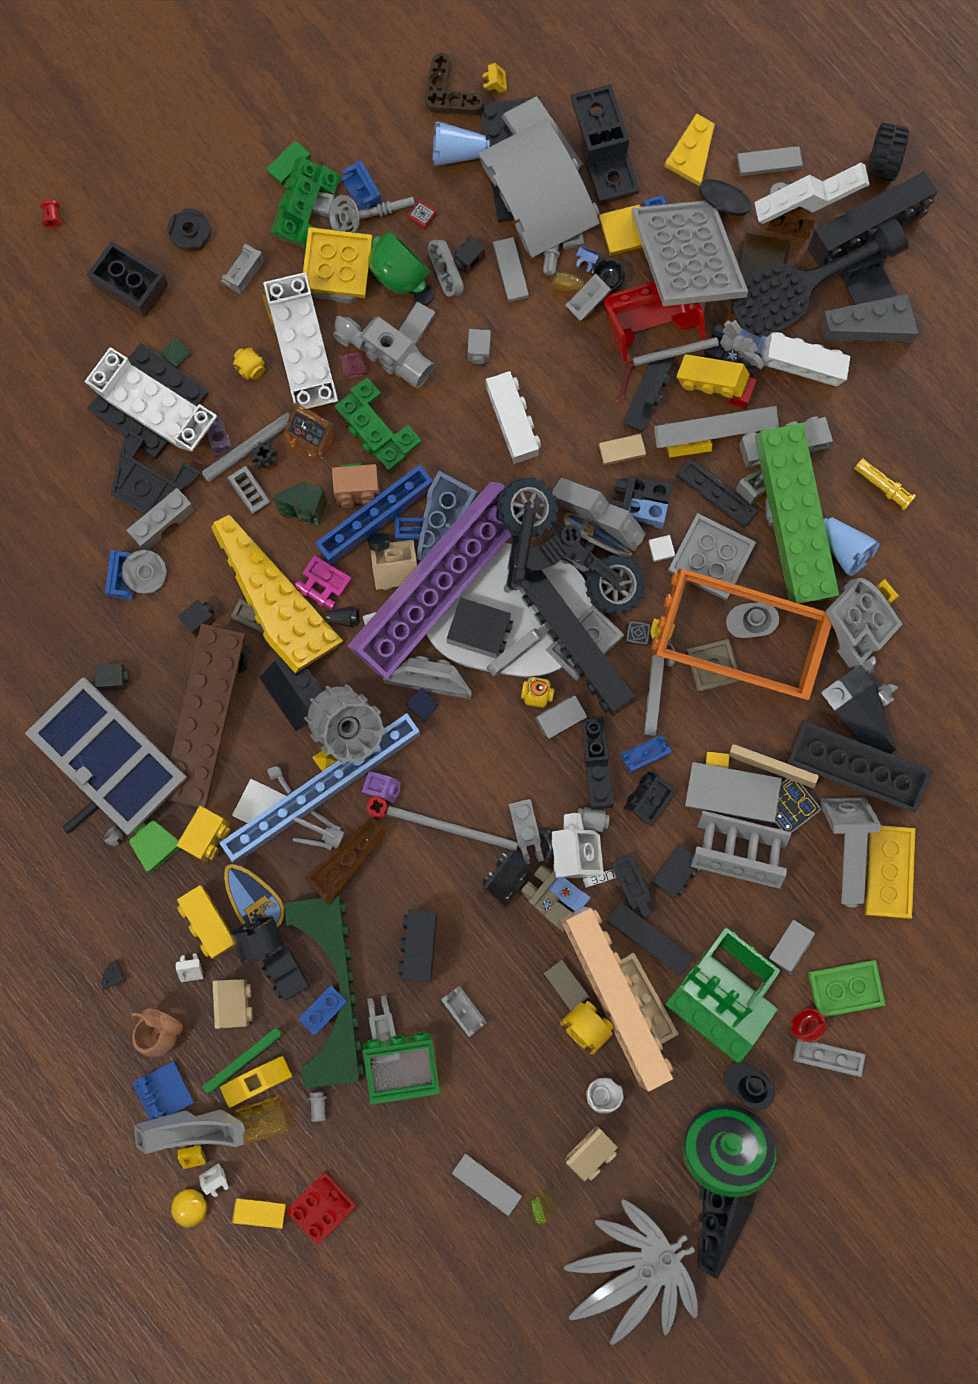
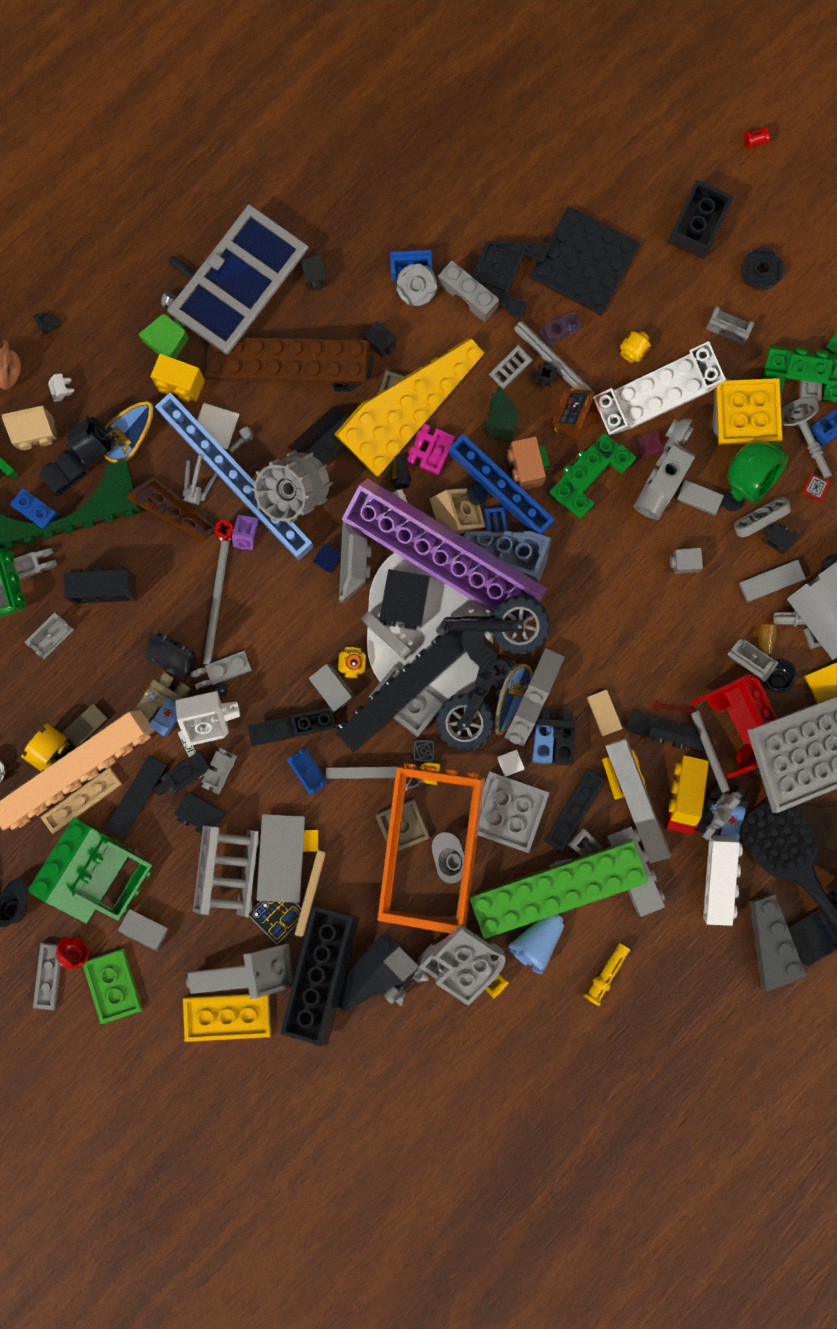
camera: 85 degrees right, 5 degrees up
white slope [85,347,217,452] -> none
clear green tile [160,338,191,369] -> none
yellow brick [177,885,235,959] -> none
white brick [486,371,541,464] -> none
tile [576,246,603,272] -> none
light grey brick [578,807,610,832] -> none
black bracket [624,772,677,826] -> none
none -> light grey hinge [201,748,237,795]

